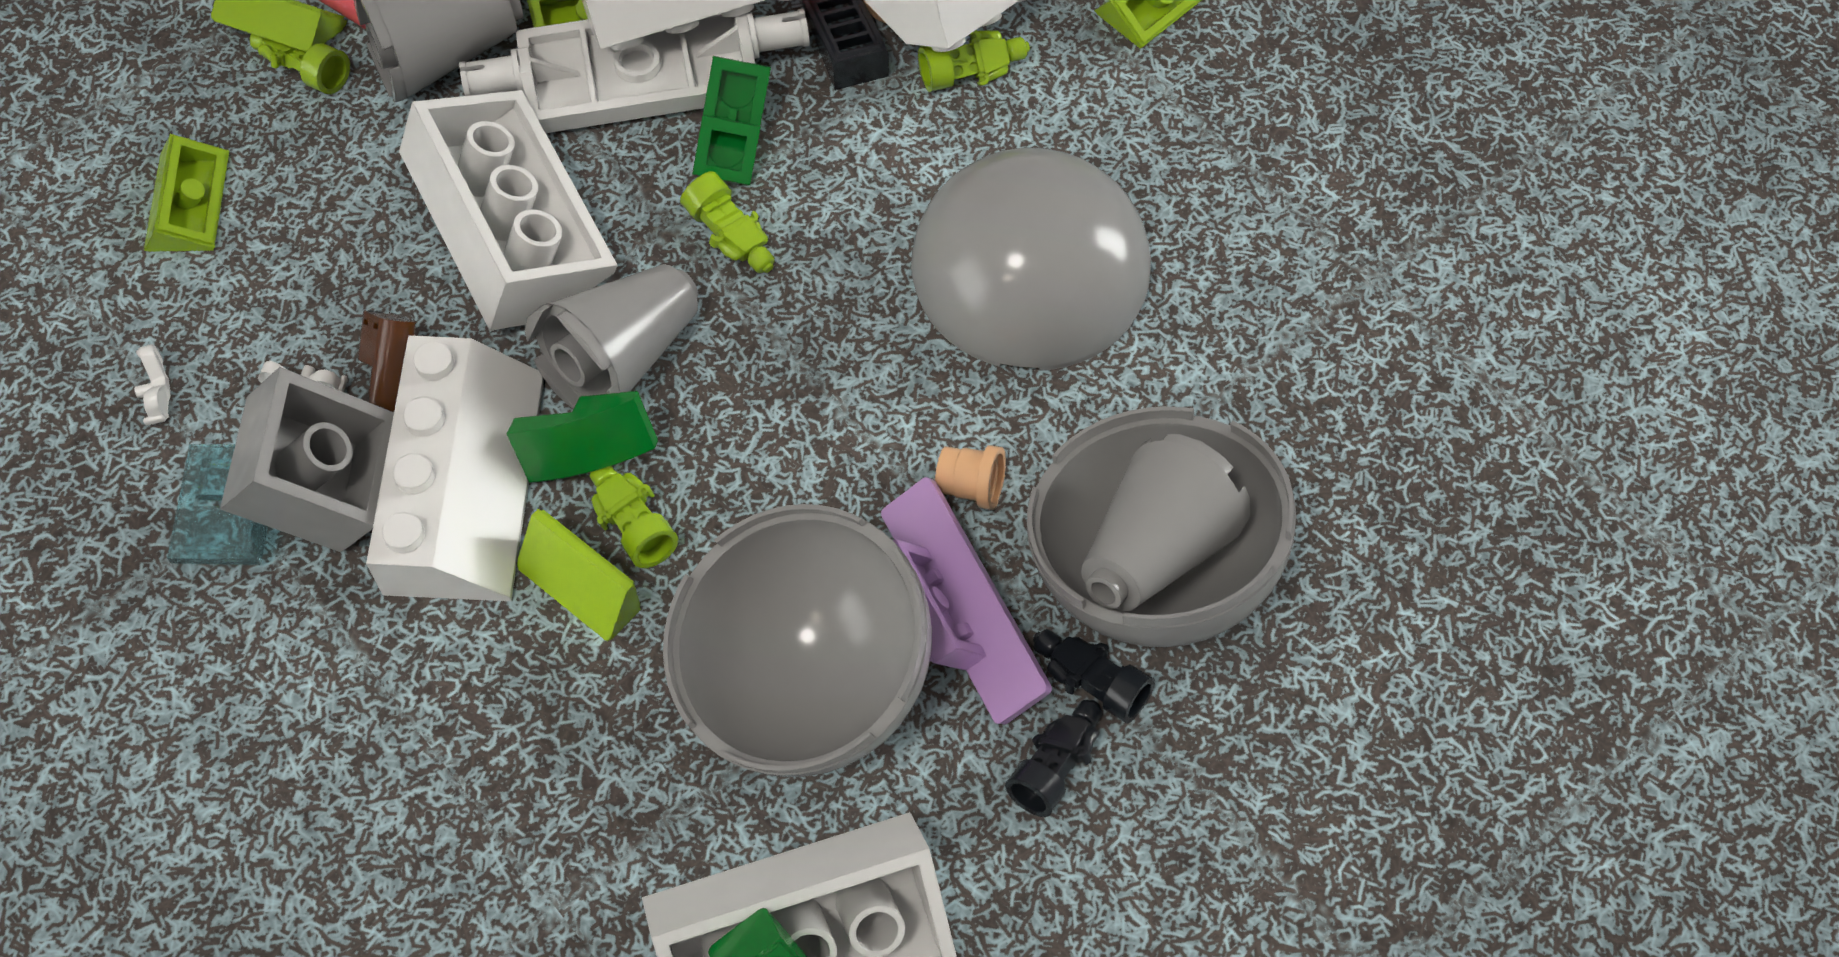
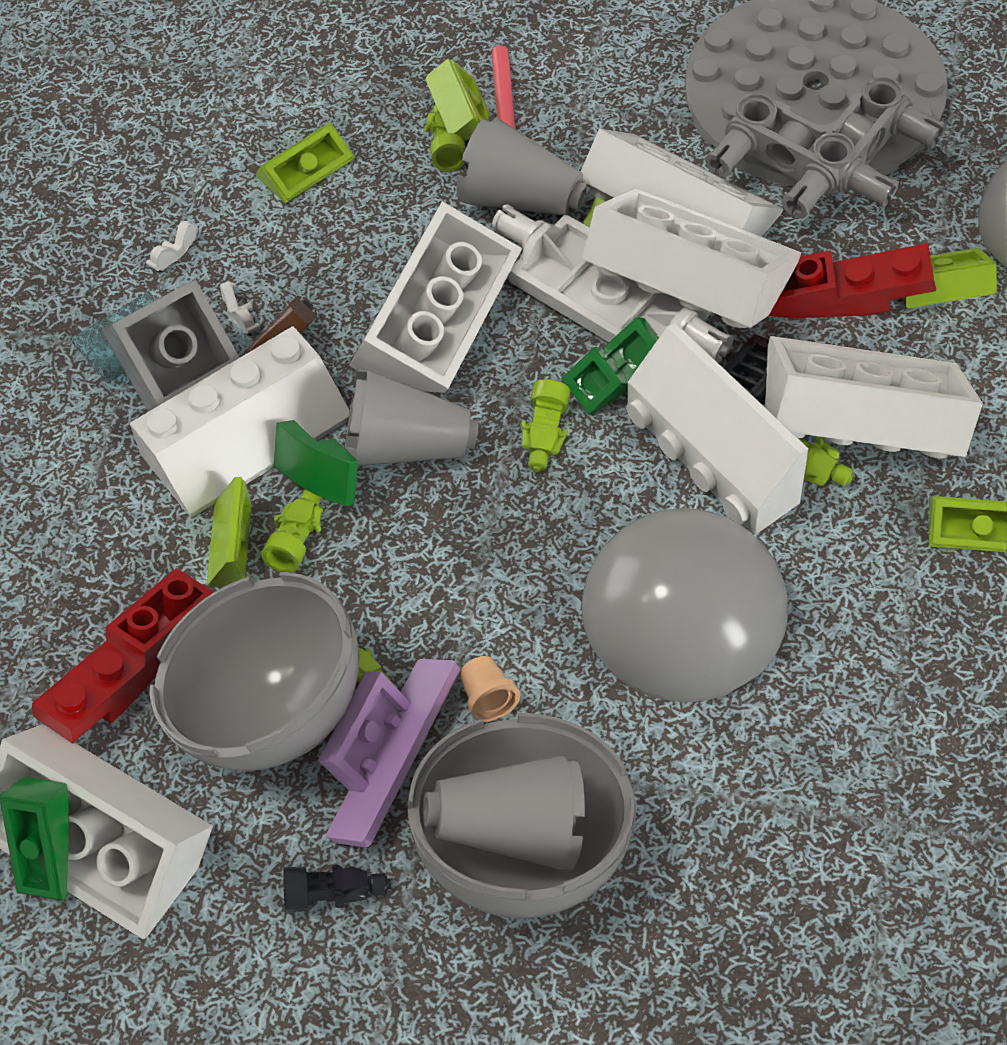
camera: 55 degrees right, 5 degrees down
black piece [1033,629,1155,724] -> none
none -> red slope [32,568,214,744]
none -> white slope [626,322,808,535]

